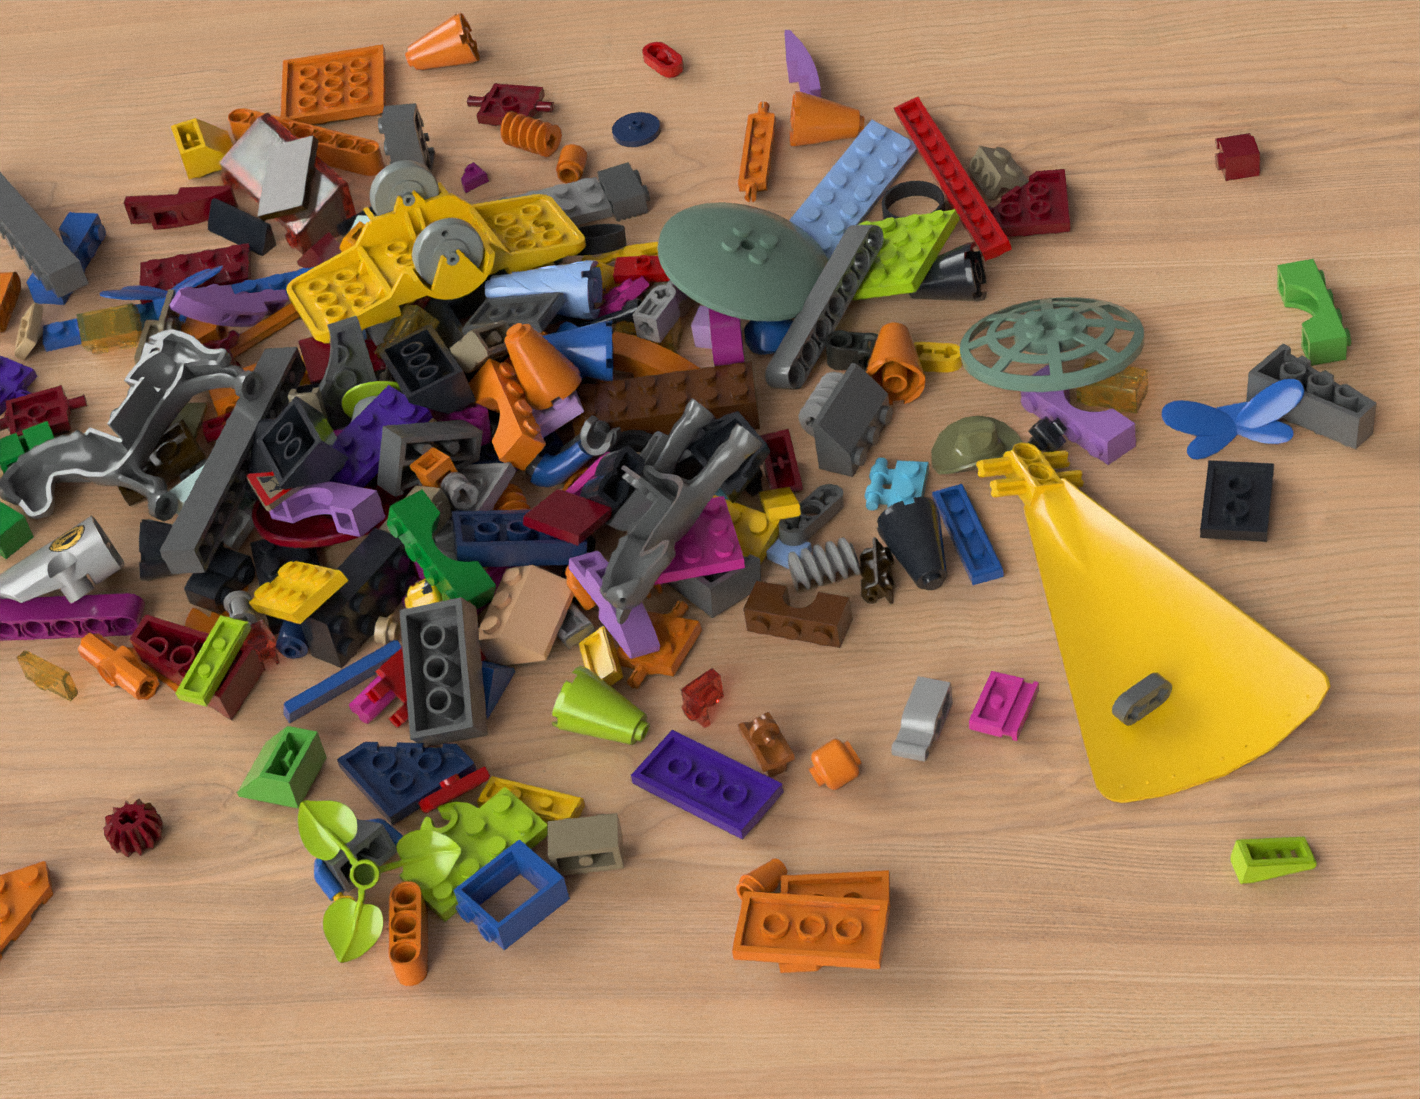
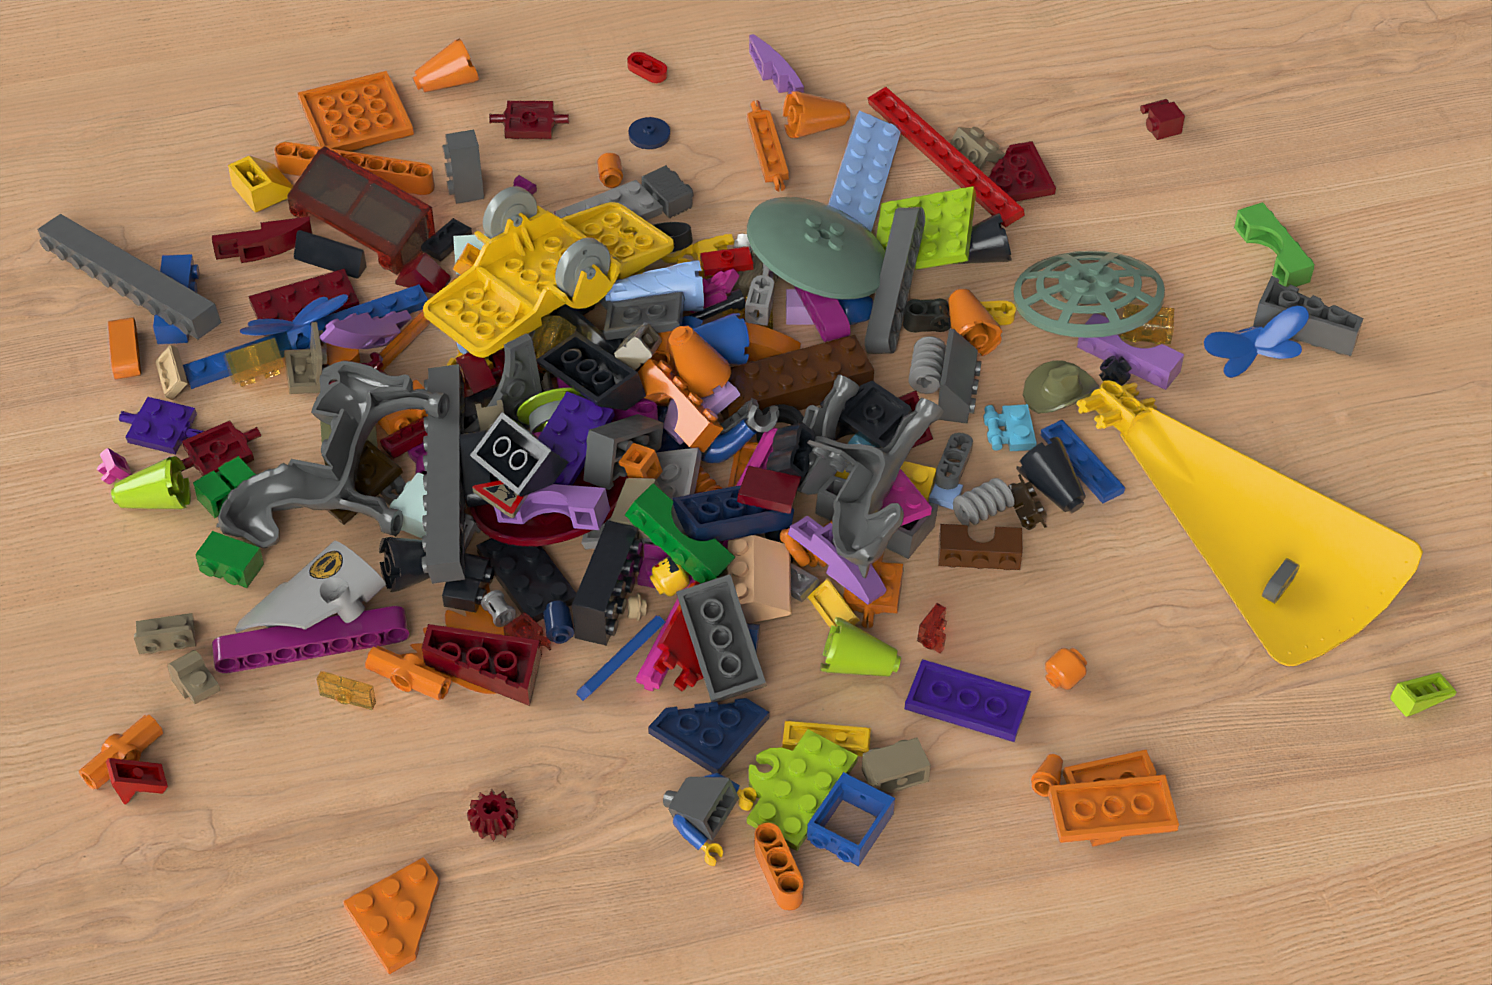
camera: 25 degrees left, 5 degrees up
lime tile [175,615,252,707] -> none
bright green slope [237,726,327,809] -> none
yellow plate [248,561,348,624] -> none
tile [257,135,319,221] -> none
lime plant [298,800,461,963] -> none
red plate [418,766,491,814] -> none
light grey bush [441,472,479,509] -> none
orange piece [500,111,562,157] -> none
dark orange hips [738,712,795,777] -> none
yellow tile [759,487,801,521] -> none
black tyre [882,181,945,219] -> none
light grey piece [891,676,953,762] -> none
dark pink plate [969,671,1039,741] -> none
black plate [1200,460,1274,542] -> none

